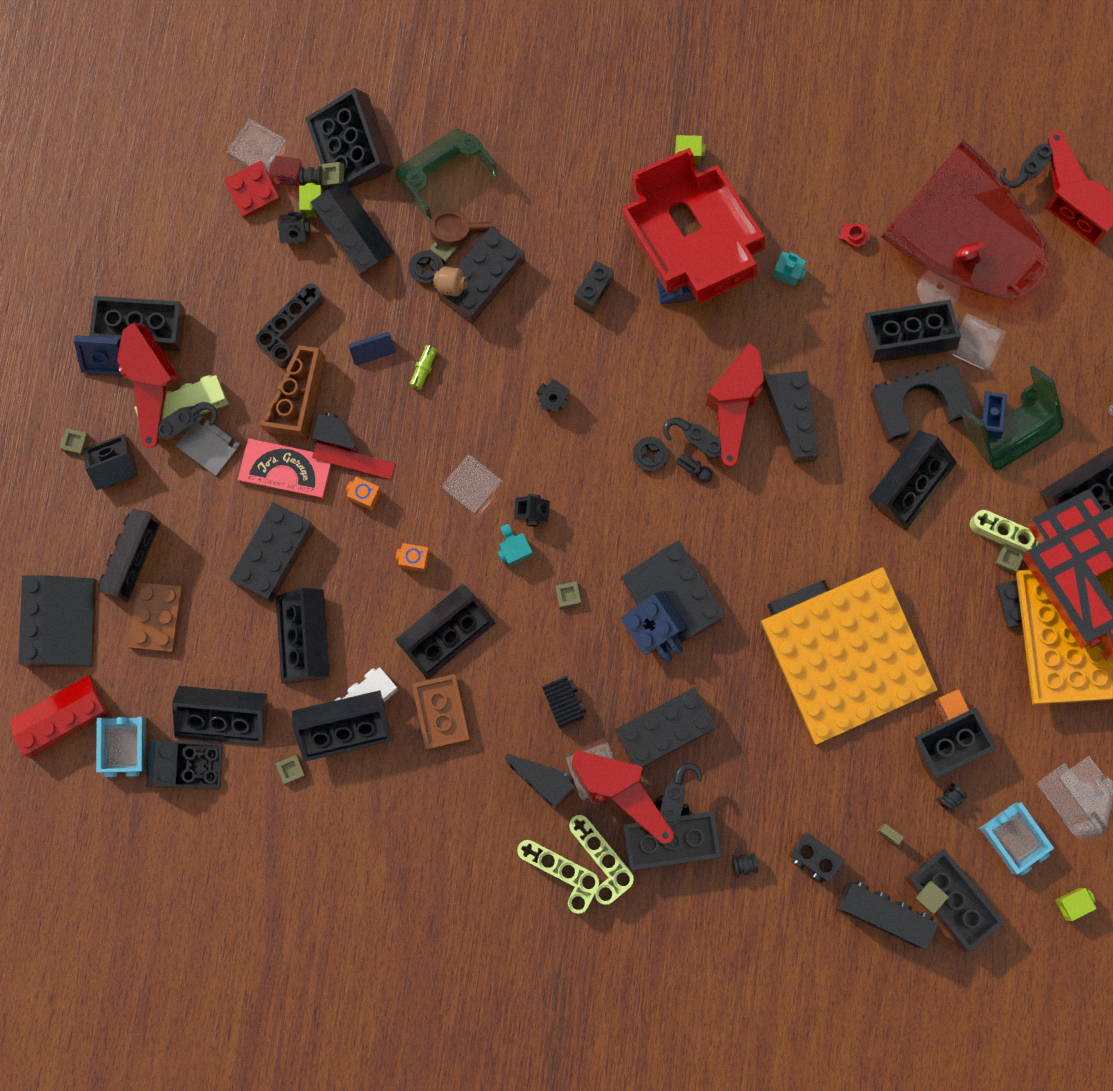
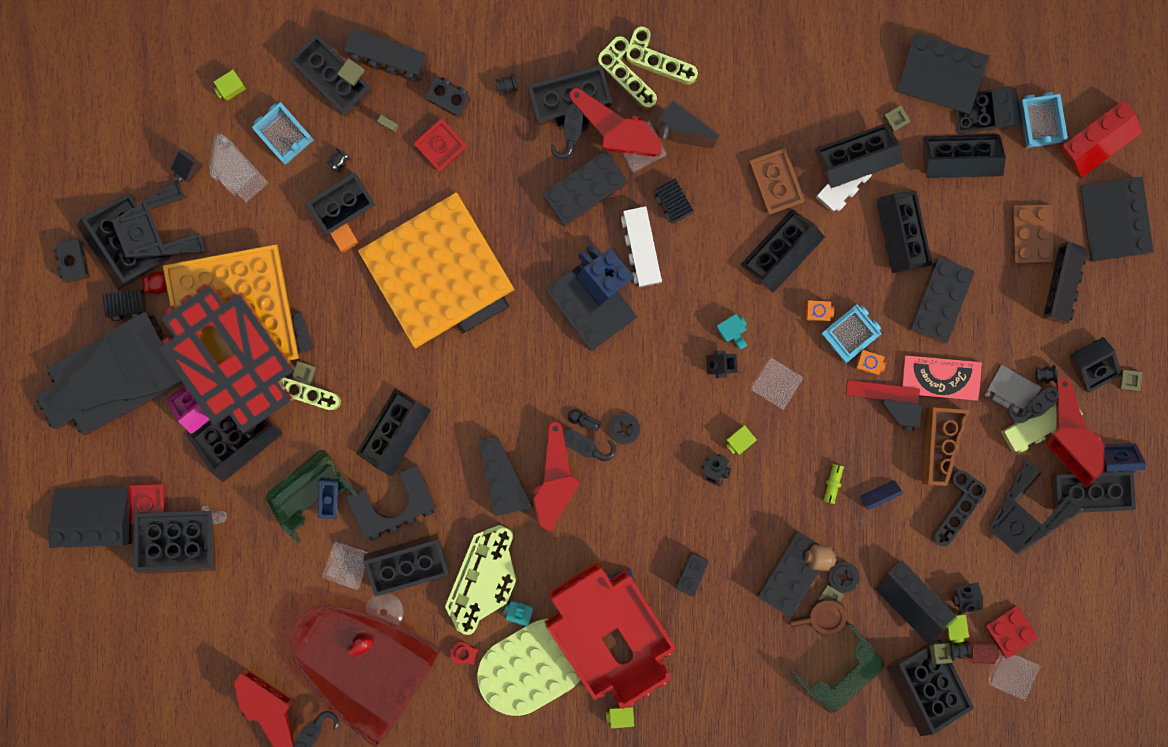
camera: 170 degrees right, 10 degrees up
olive tile [555,581,581,608] -> none
none -> red plate [414,118,468,172]
none -> yellowish green connector [445,525,517,635]
none -> yellowish green plate [477,619,580,716]
none -> white brick [621,207,662,287]
none -> lime brick [726,425,757,455]
none -> window [820,304,882,364]
none -> black slope [897,33,990,115]
none -> black wing [989,460,1084,555]
none -> black bush [1035,364,1058,384]

